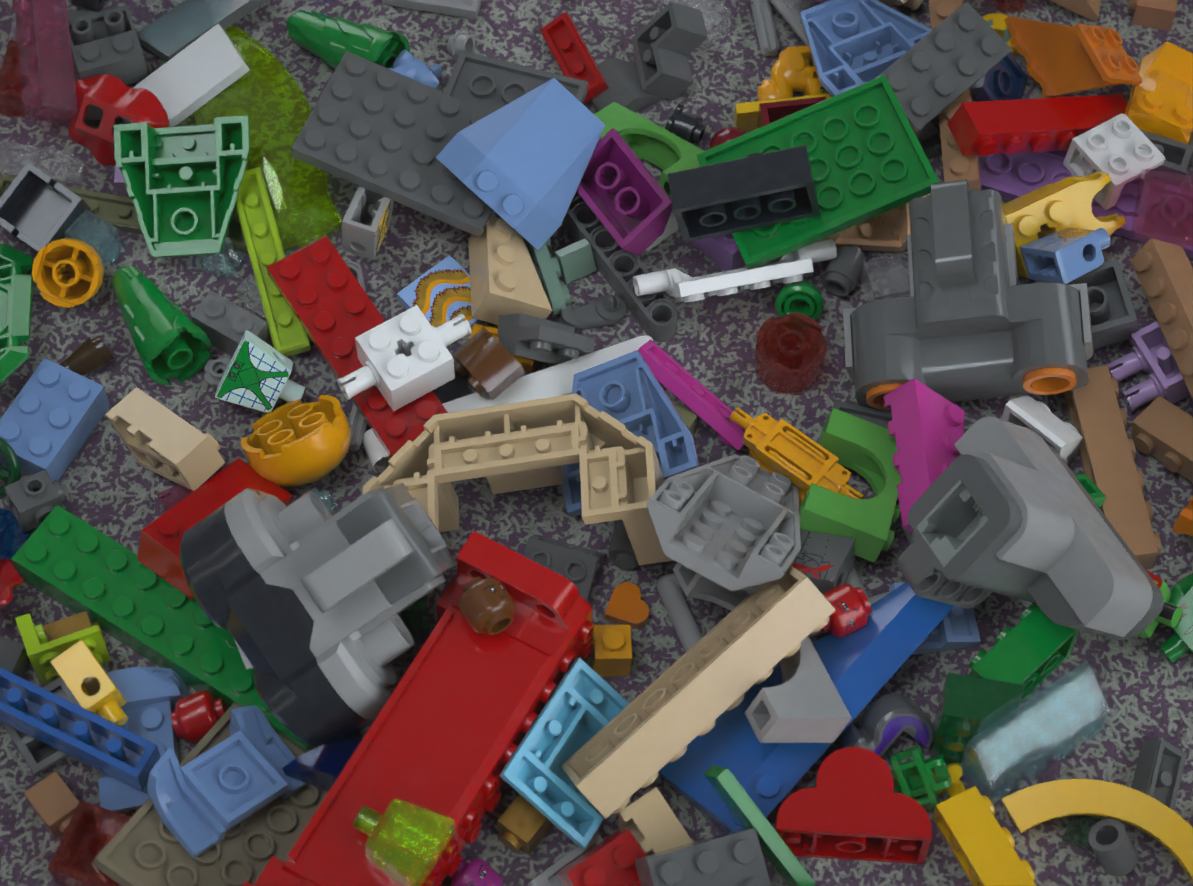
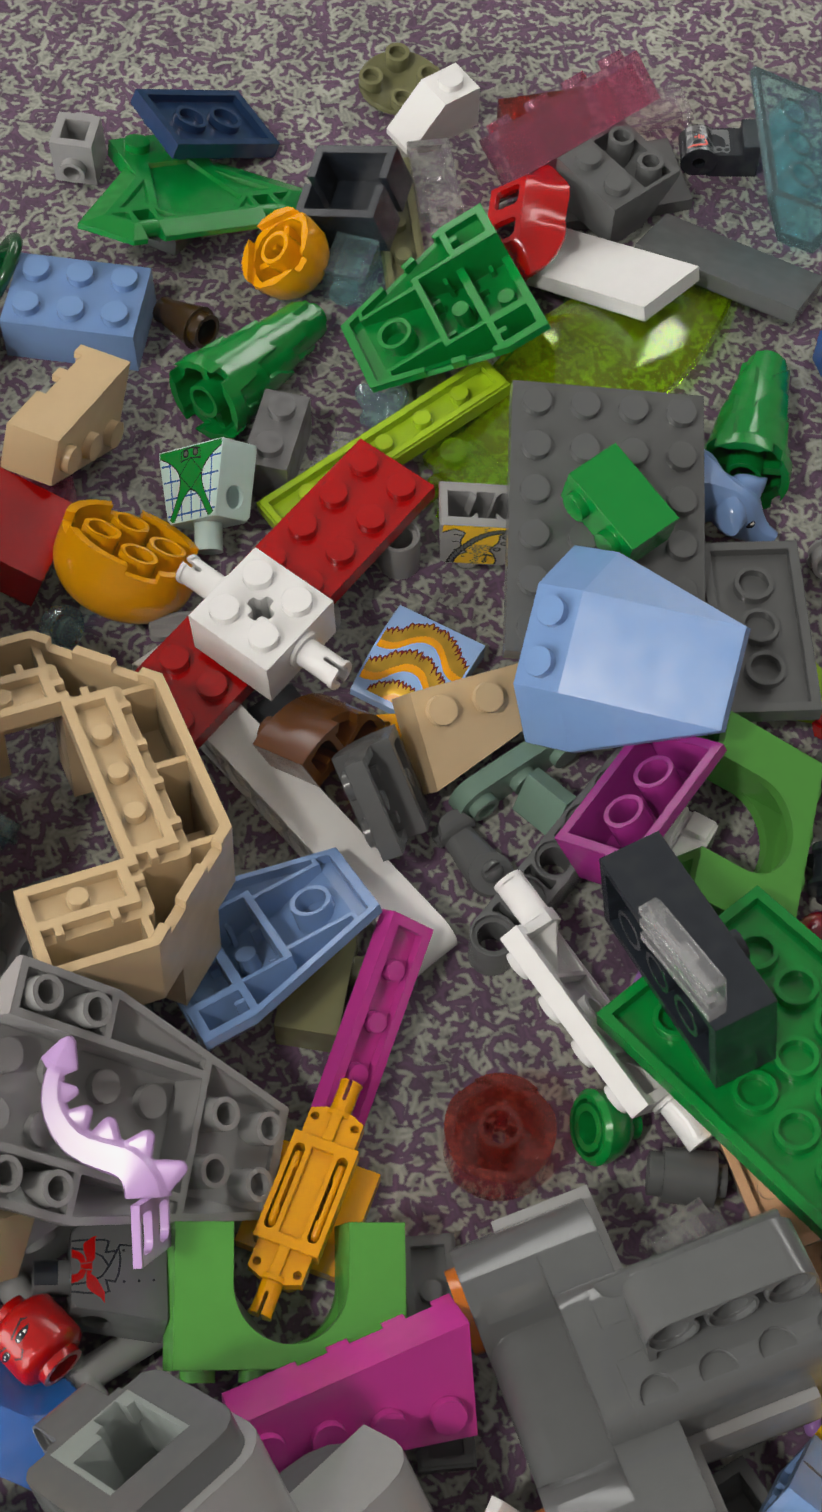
camera: 70 degrees right, 0 degrees up
none -> lavender piece [40,1035,188,1269]
none -> green brick [561,442,679,562]
none -> clear tile [638,897,727,1022]

